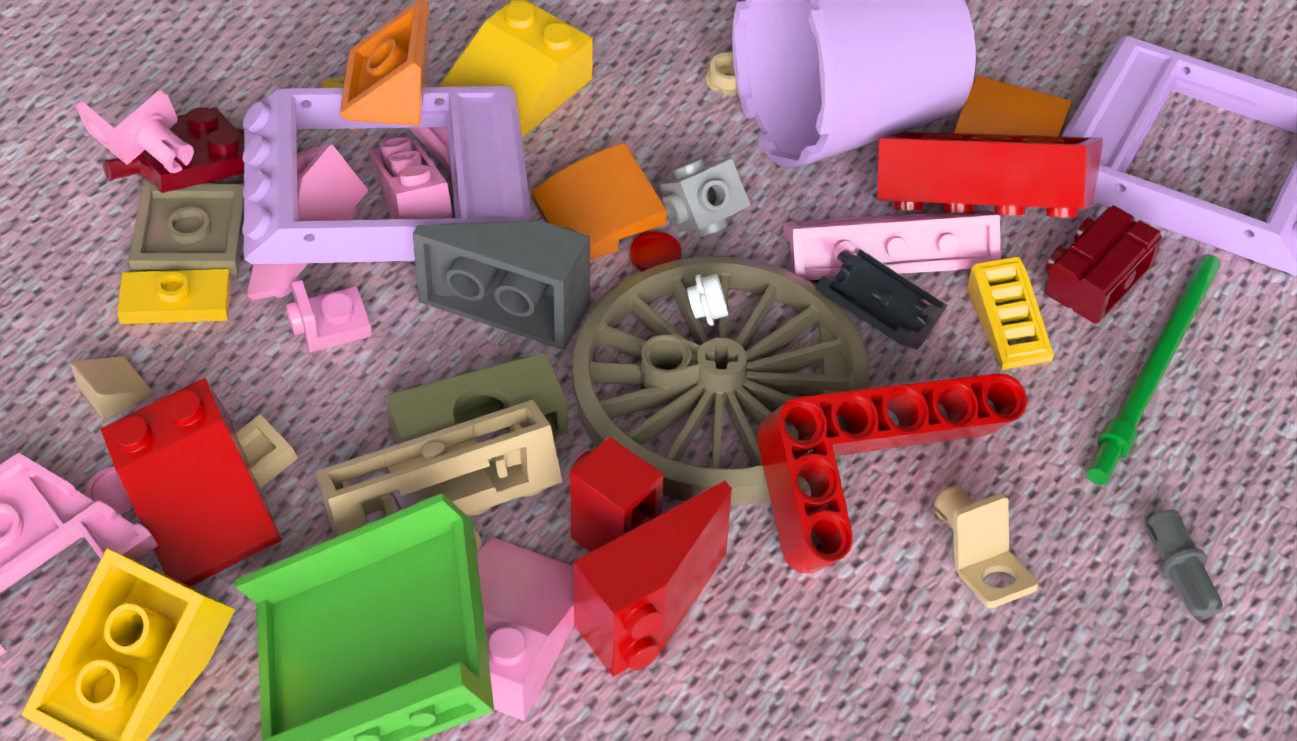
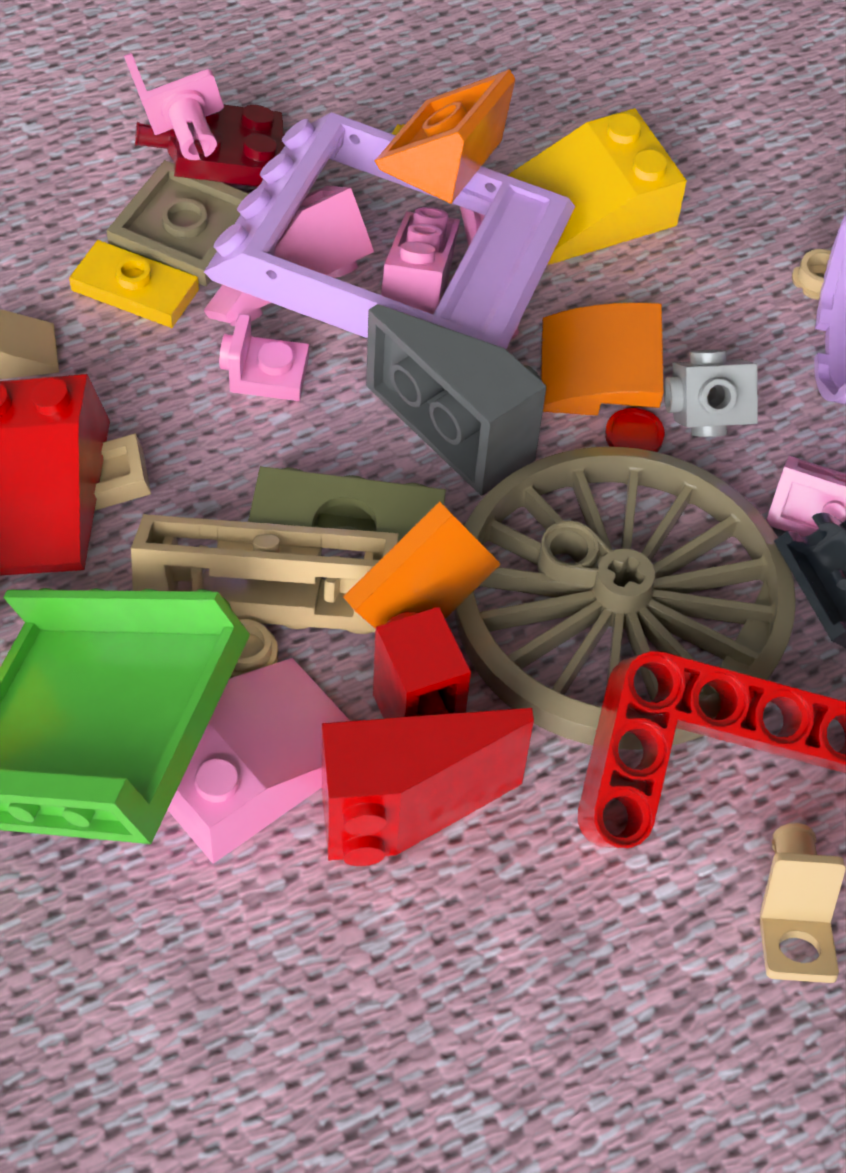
camera: 25 degrees right, 5 degrees up
white plate [687,274,729,326] -> none
none -> orange slope [343,502,501,629]

